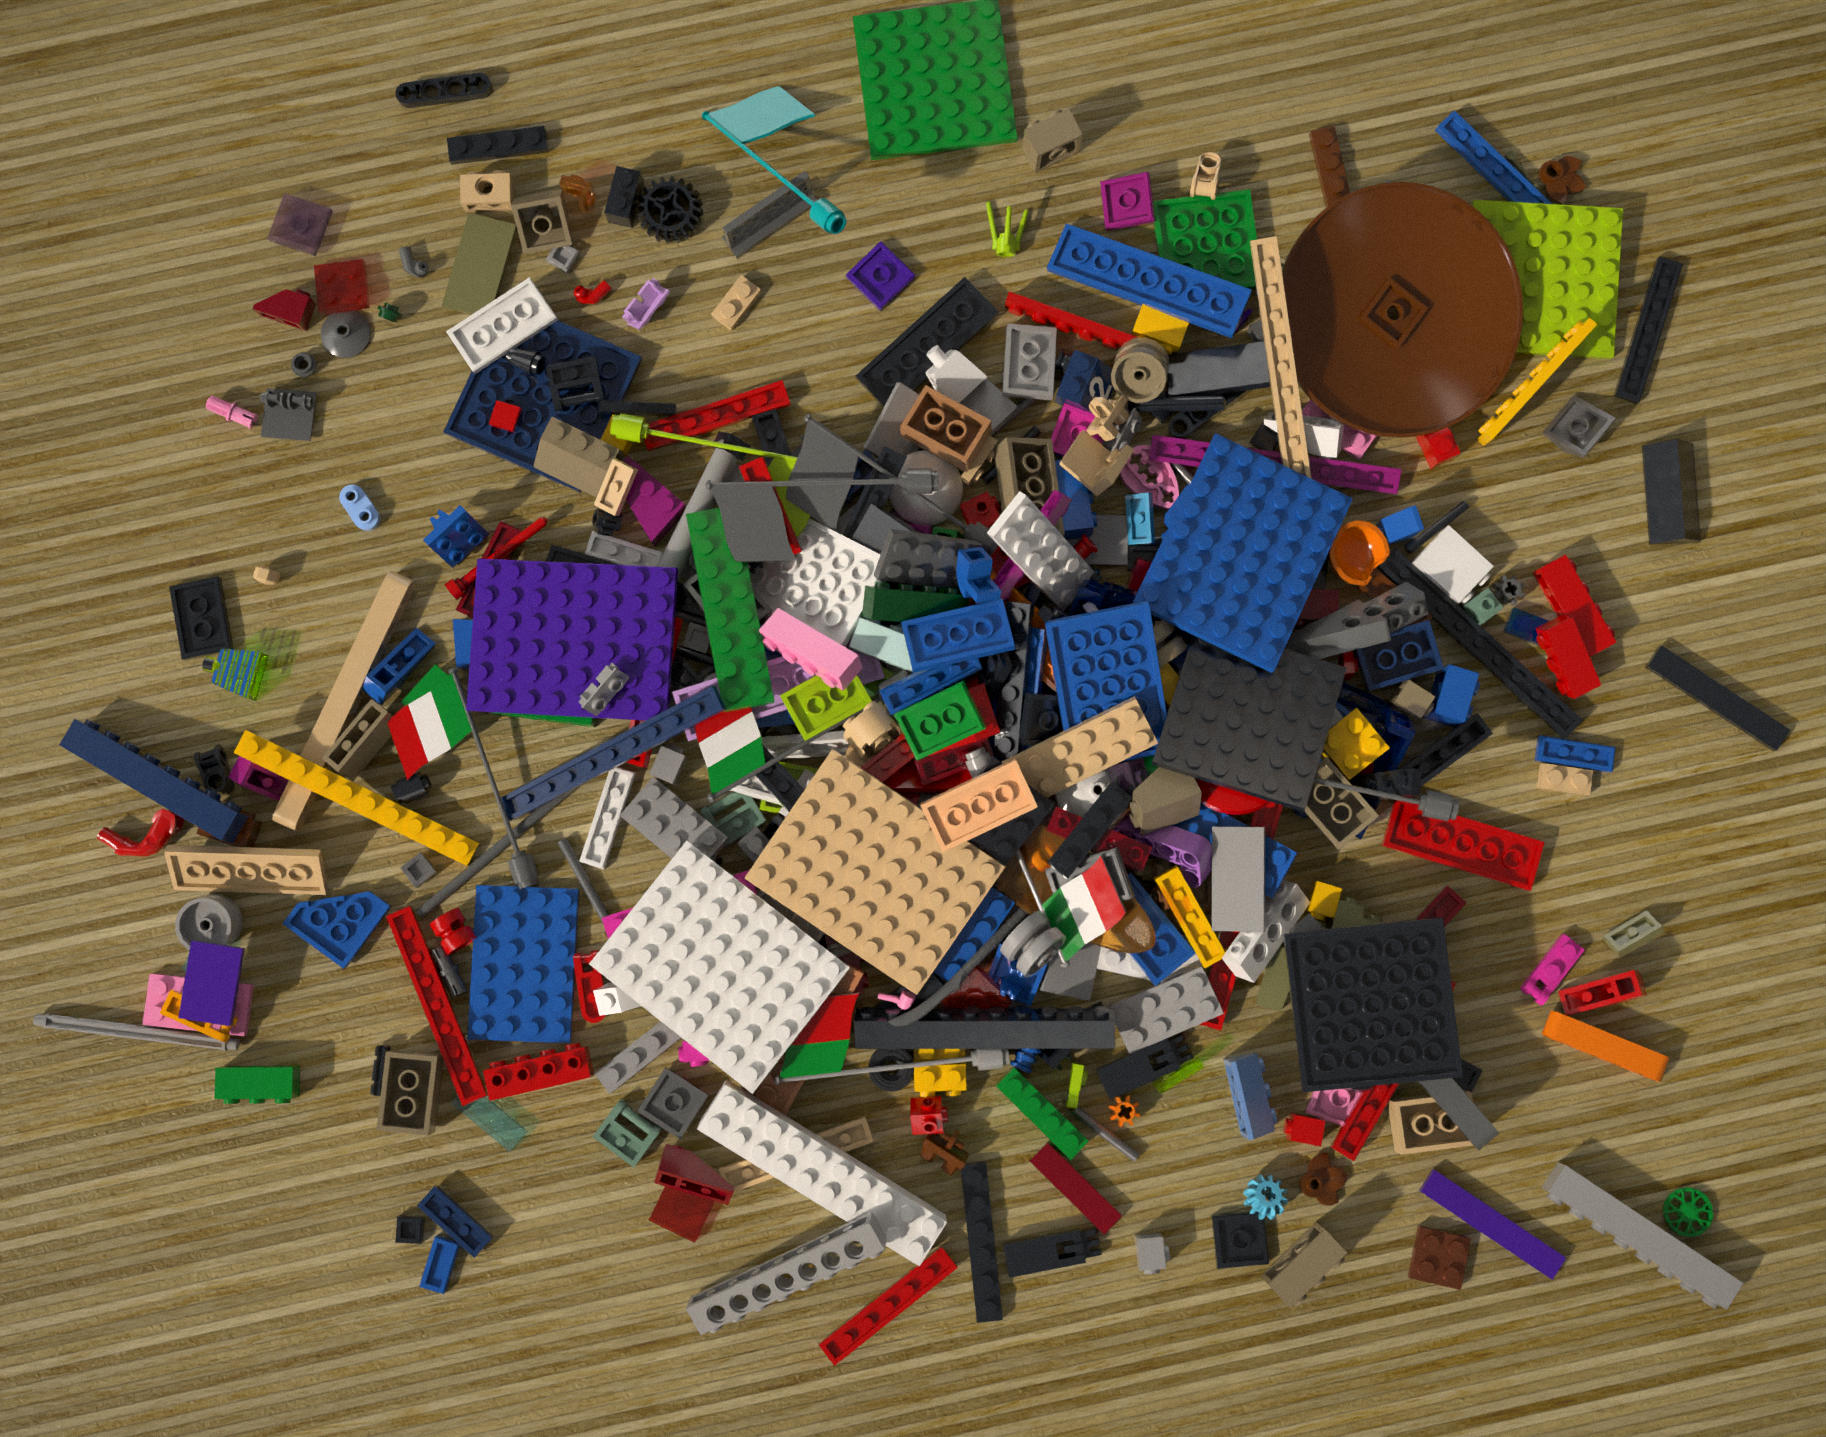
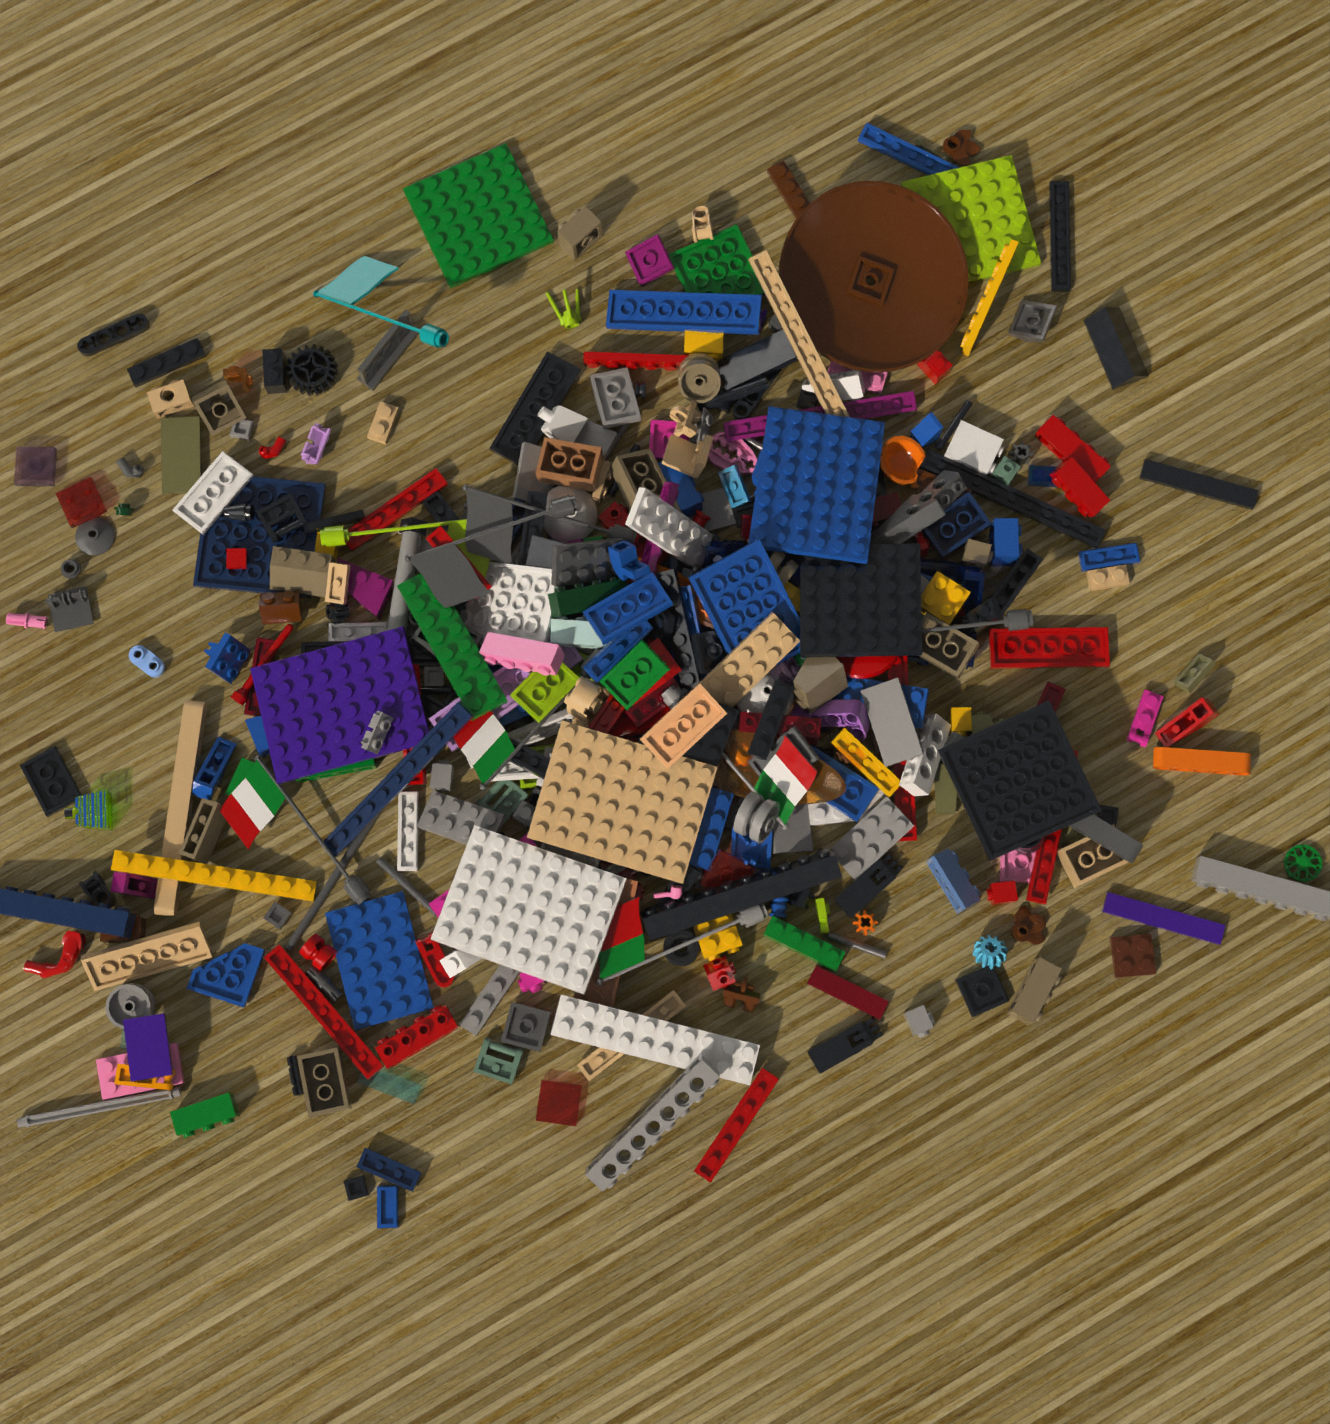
camera: 20 degrees left, 5 degrees down
dark red slope [252,289,316,331] -> none
tan tile [253,566,281,585] -> none
black brick [391,771,432,804] -> none
dark red slope [654,1144,735,1205] -> none
dark purple tile [846,241,916,312] -> none
dark grey piece [888,903,1031,1026] -> none
black plate [961,1161,1003,1323] -> none
dark blue slope [1054,350,1114,413] -> none
clear neon green tile [1153,1057,1204,1094] -> none
none -> reddish brown brick [259,591,303,625]

